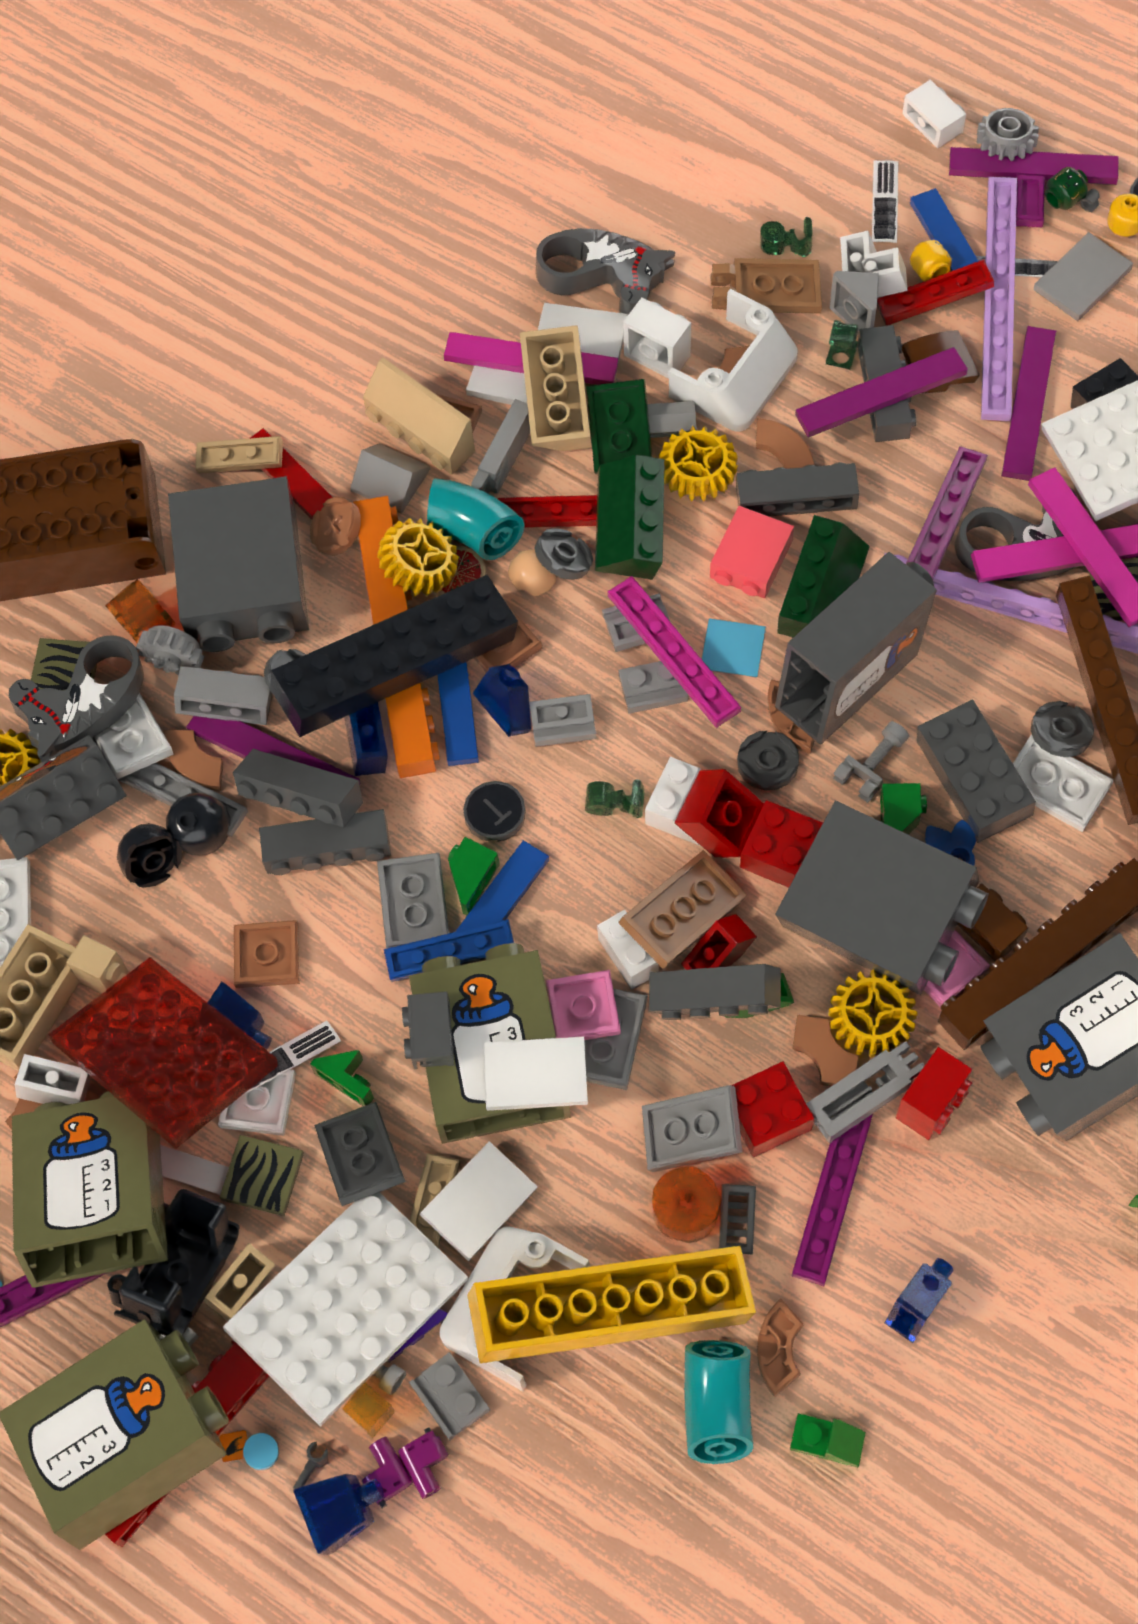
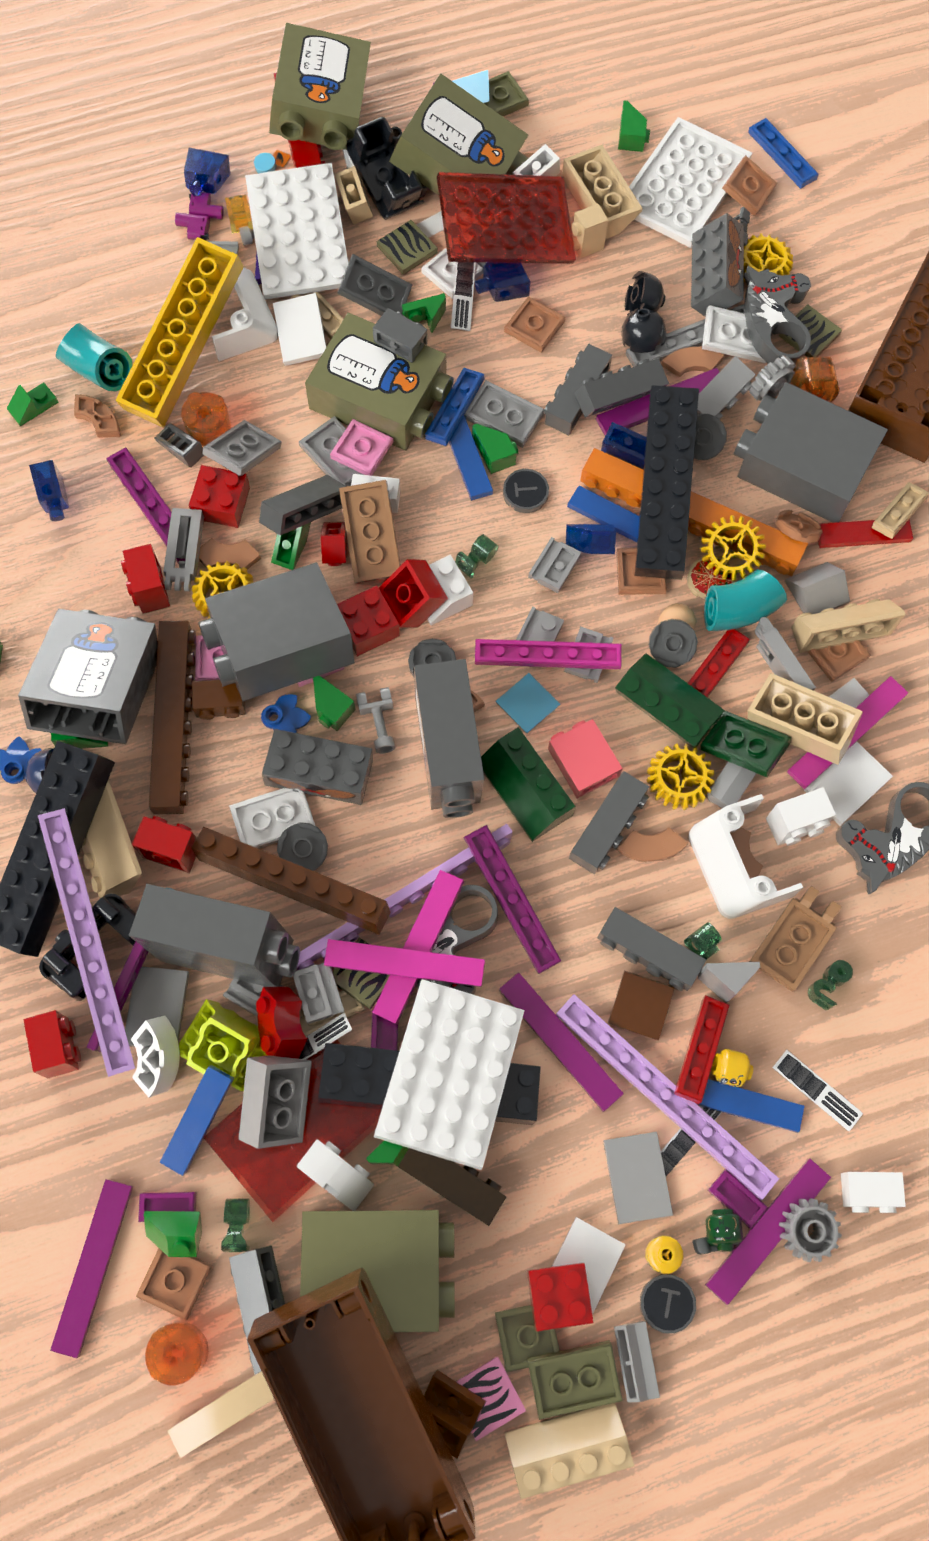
camera: 120 degrees right, 5 degrees up
dark grey hand [293,1442,328,1492] -> none
white tile [484,1037,588,1111] -> none
magenta tile [795,347,968,438] -> none
white brick [840,231,908,298] -> none

